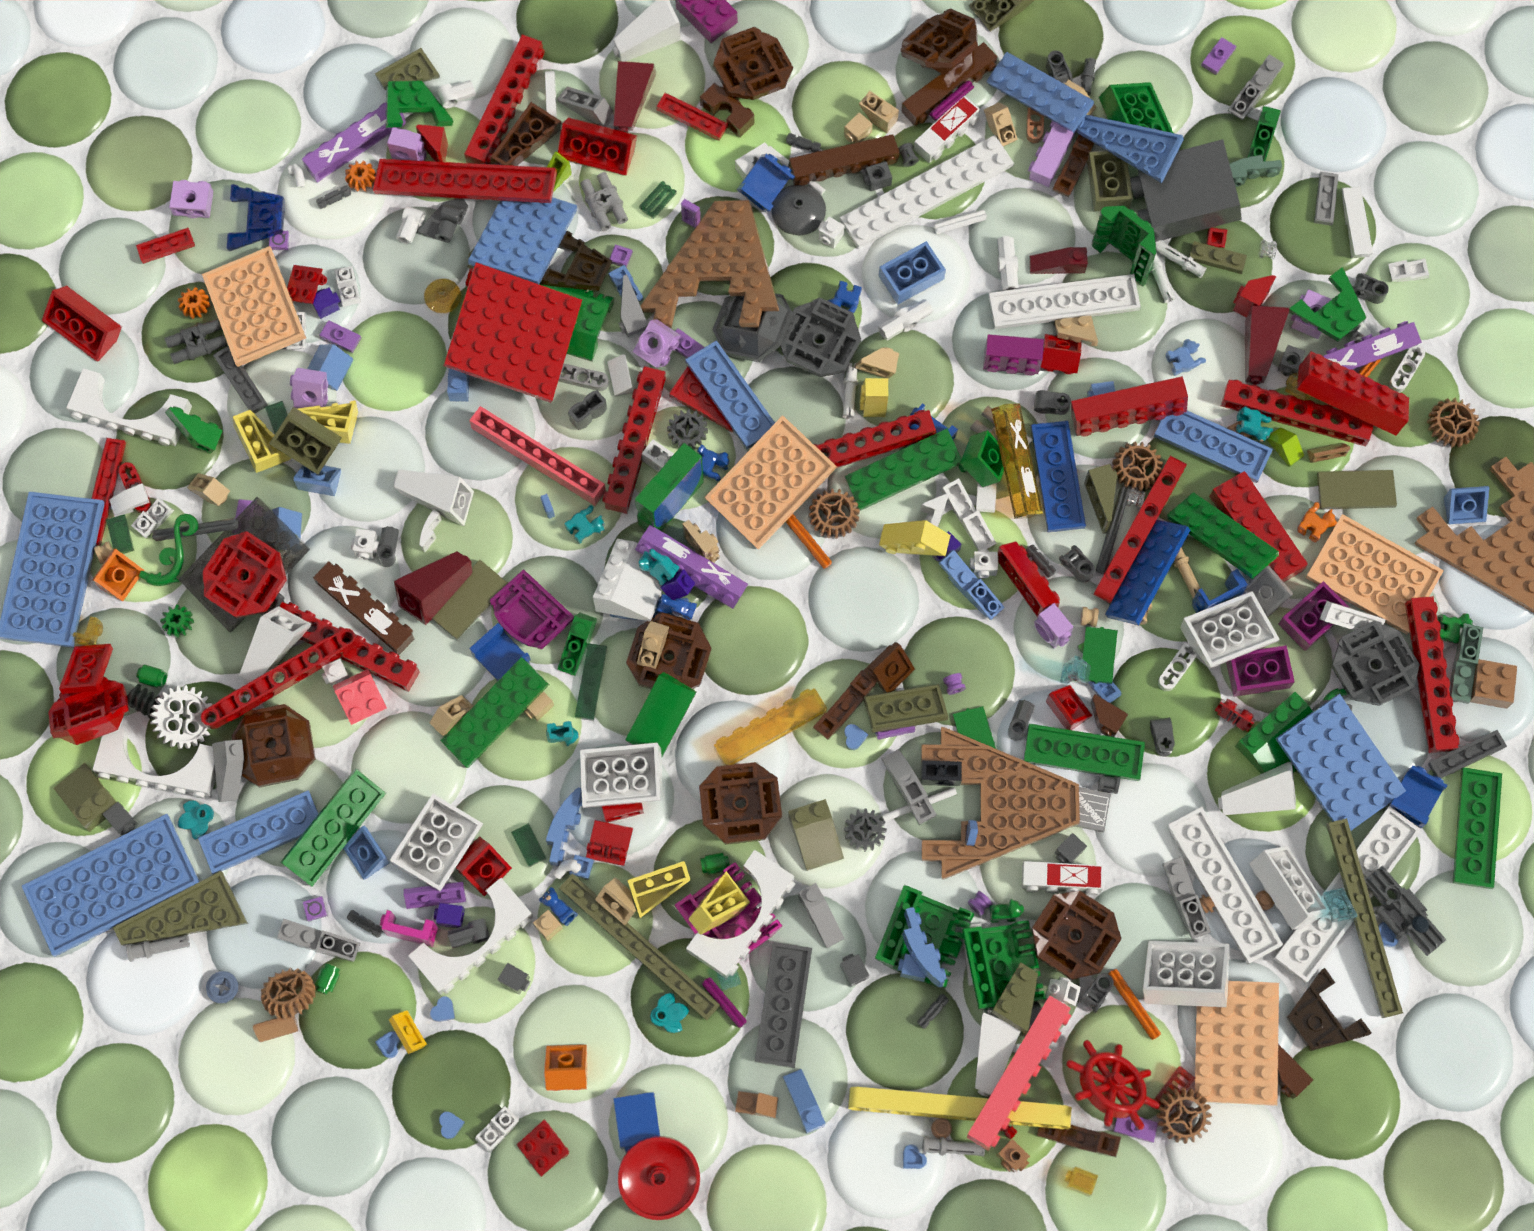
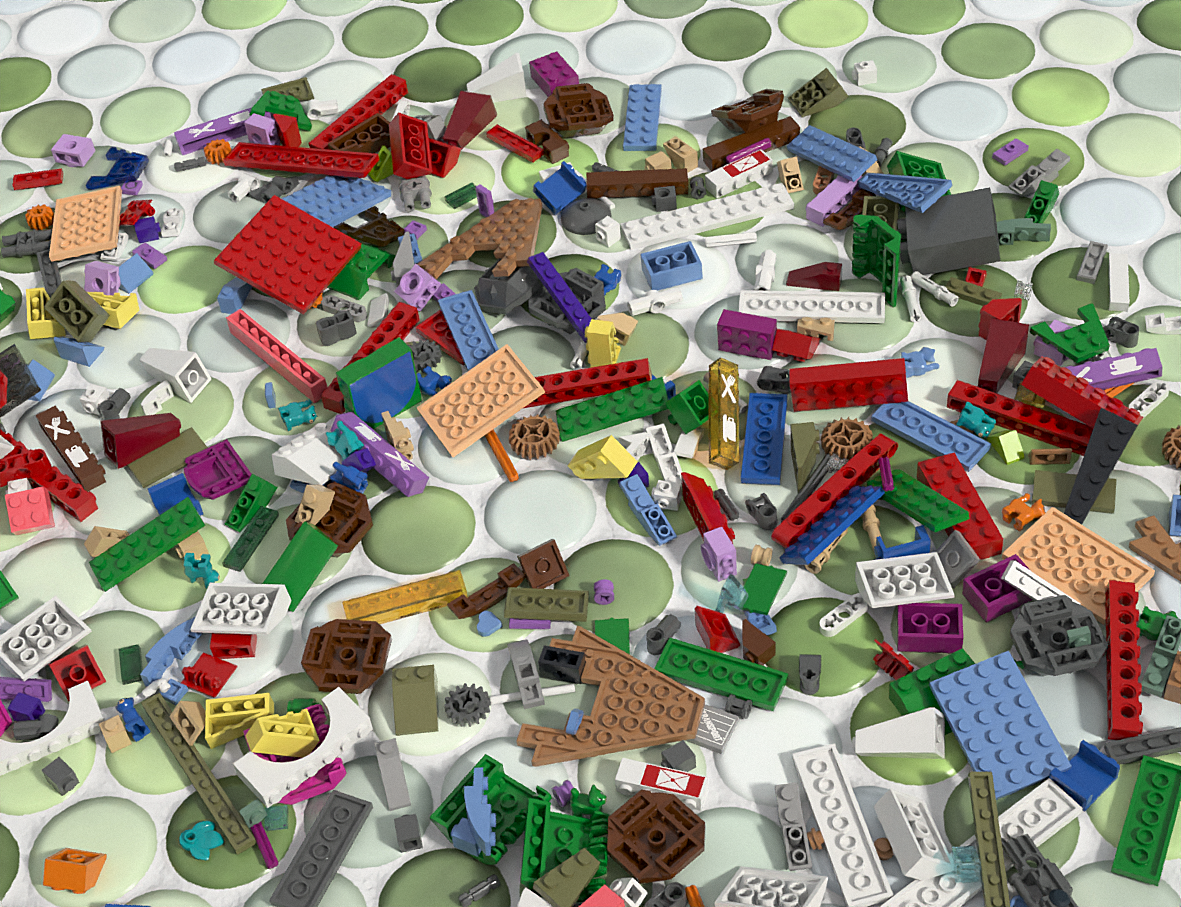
camera: 20 degrees right, 25 degrees down
none -> sand green plate [239,798,267,828]
none -> red slope [389,112,432,179]
none -> dark purple plate [527,252,591,343]
none -> medium blue plate [623,84,662,151]
none -> magenta axle [879,457,894,492]
none -> black wing [1064,408,1138,525]
none -> sand green plate [1067,626,1091,649]

